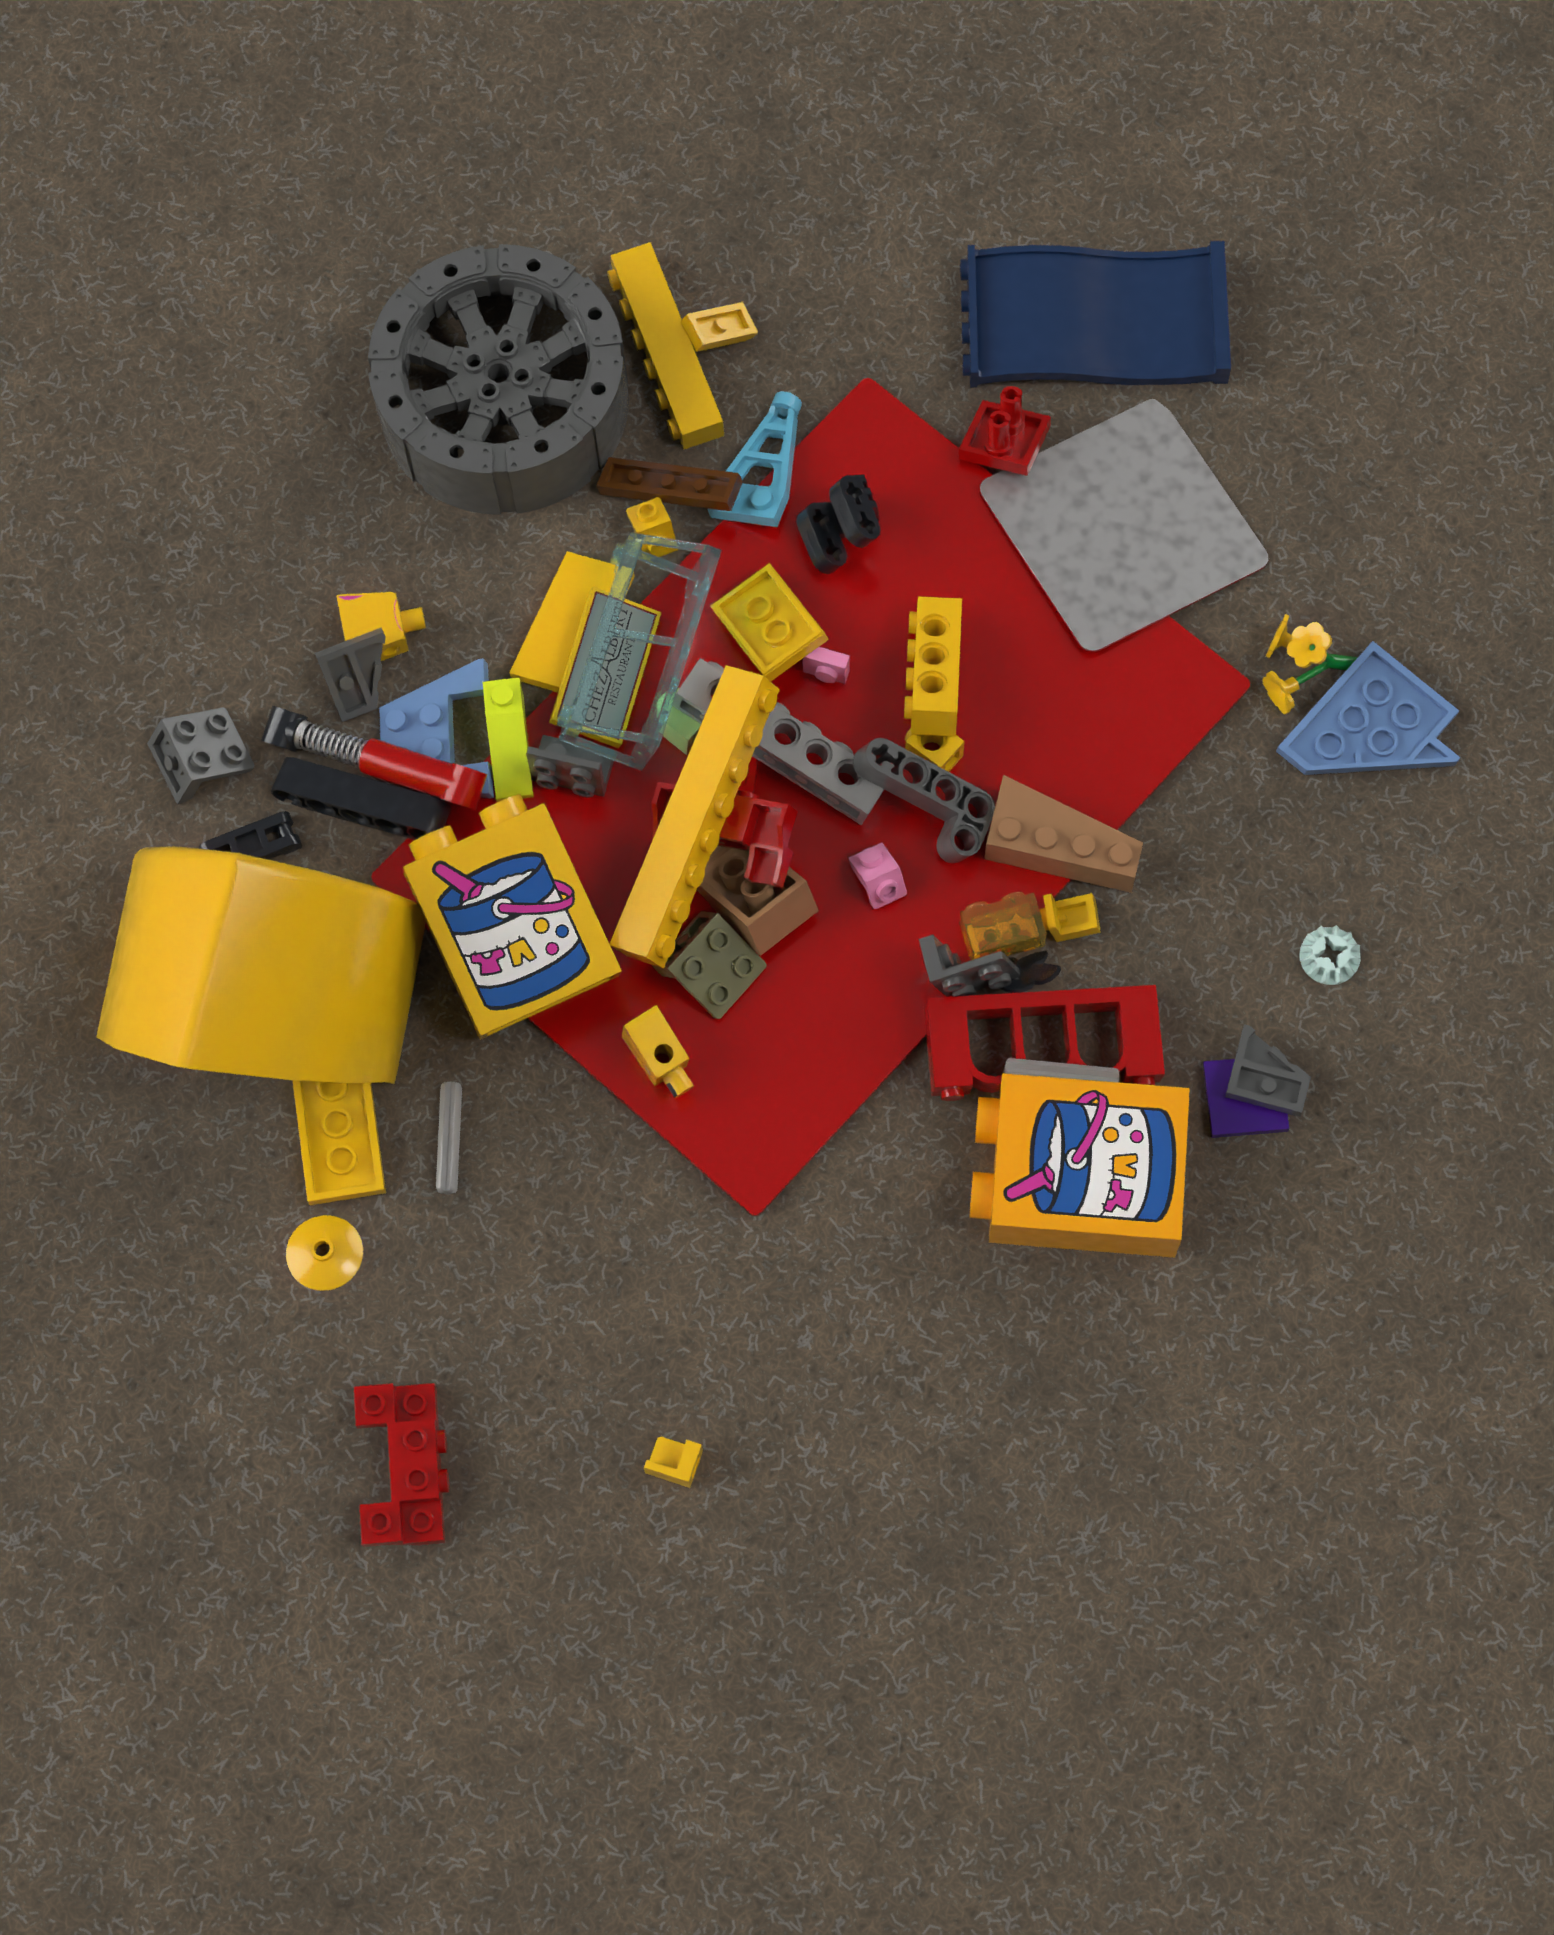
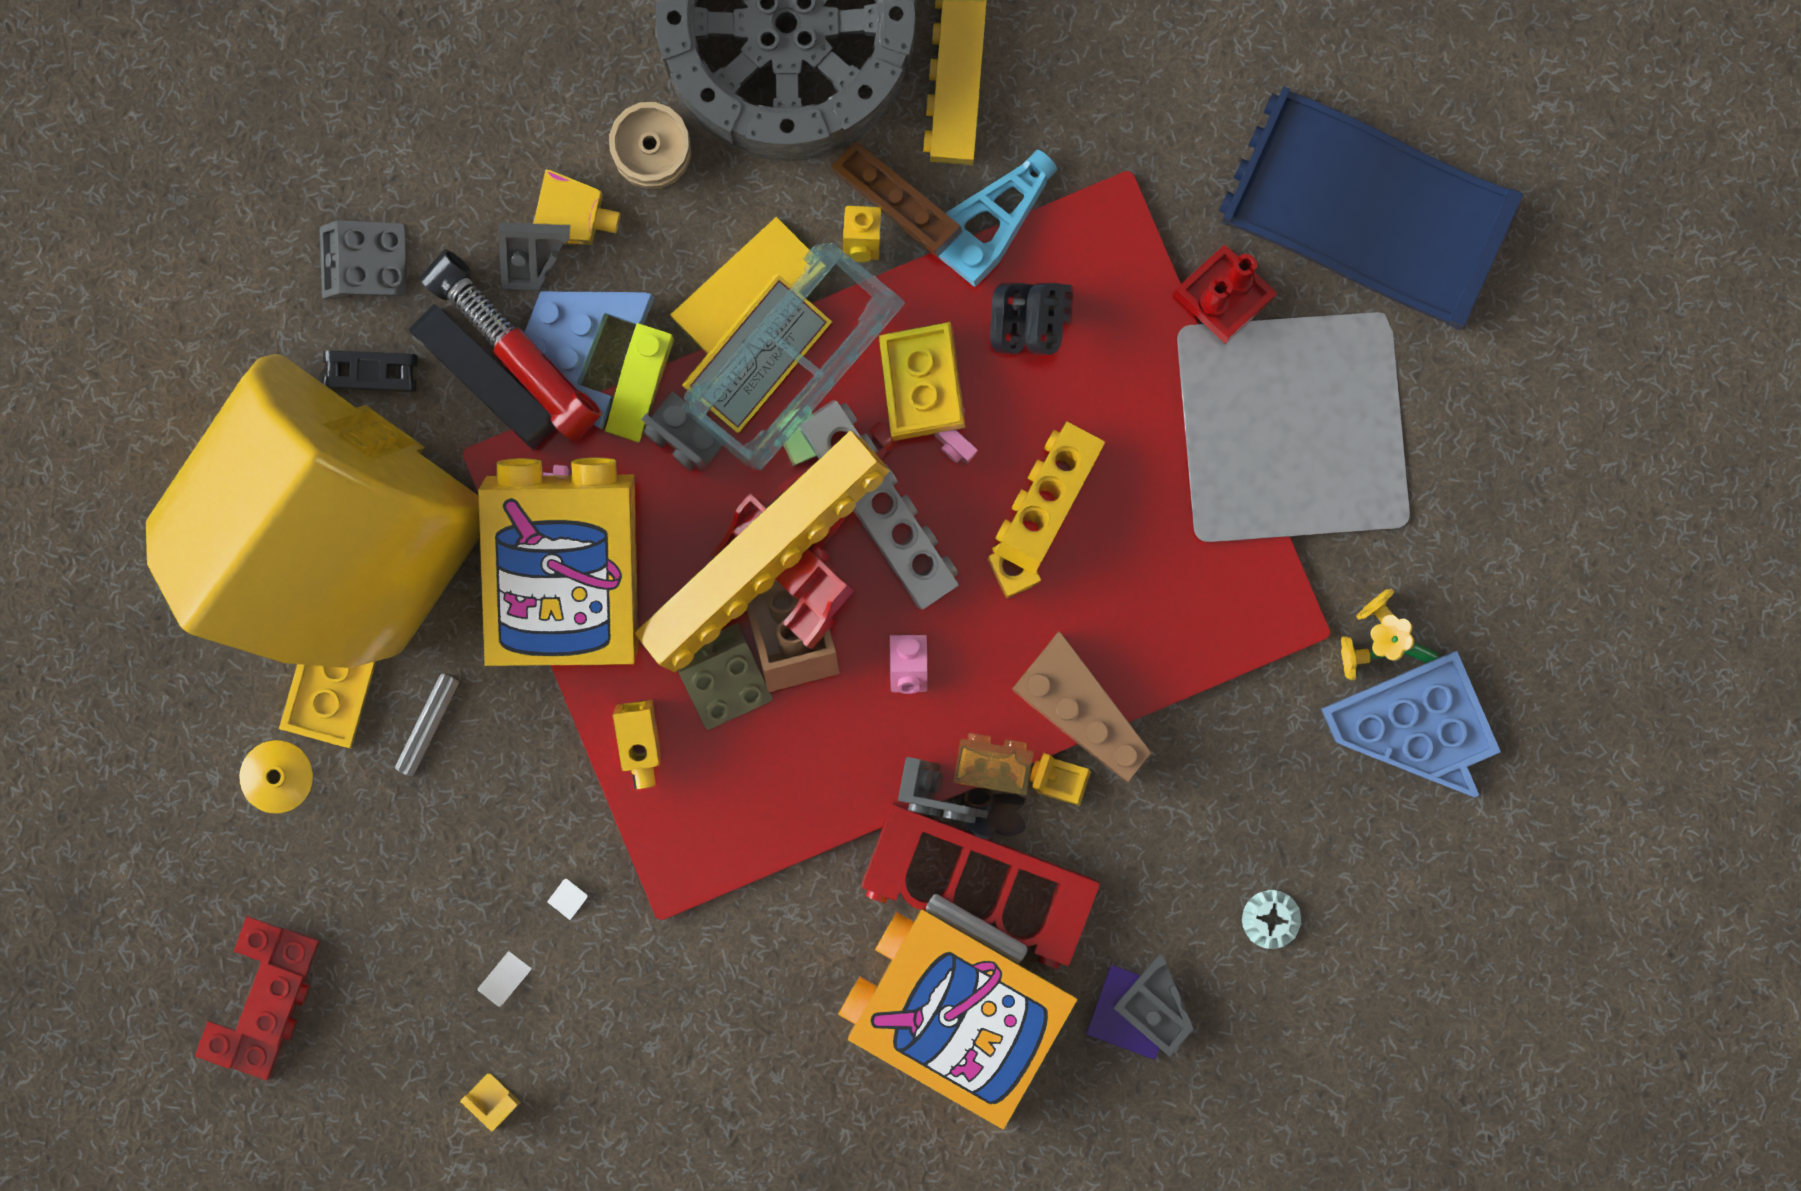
camera: 20 degrees right, 15 degrees up
yellow plate [681,302,758,352] -> none
dark grey beam [853,738,995,864] -> none
none -> white sticker [478,879,587,1007]
none -> tan wheel [609,102,692,189]

